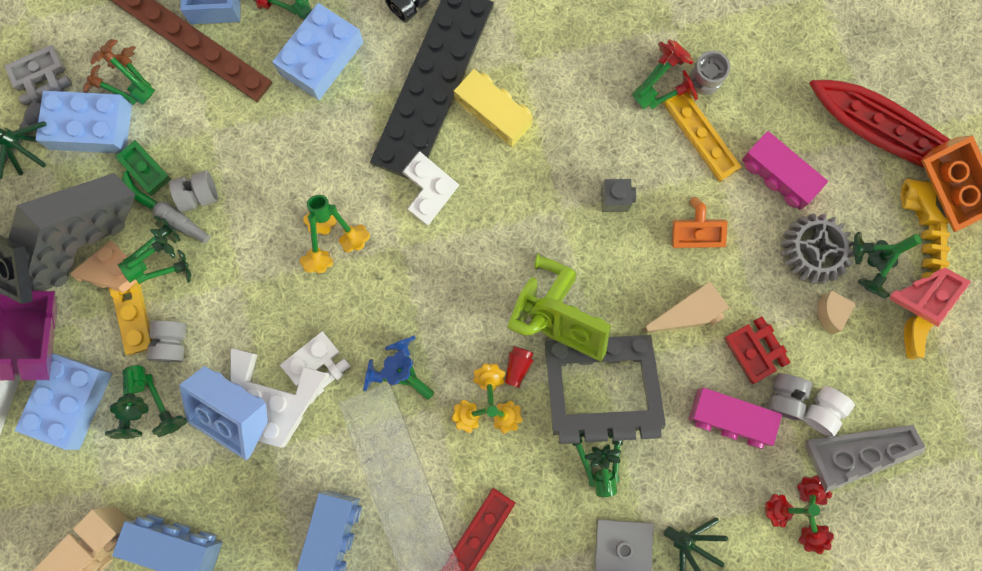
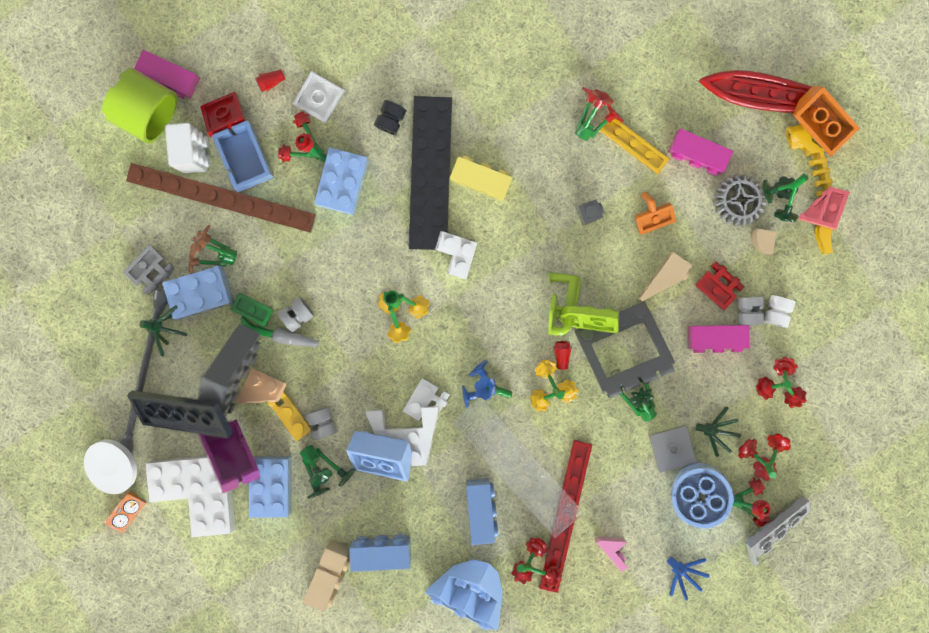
camera: 20 degrees left, 10 degrees up
plant [117,216,192,284] -> none
light grey wheel [690,51,730,95] -> none
light grey wing [805,425,926,493] -> none

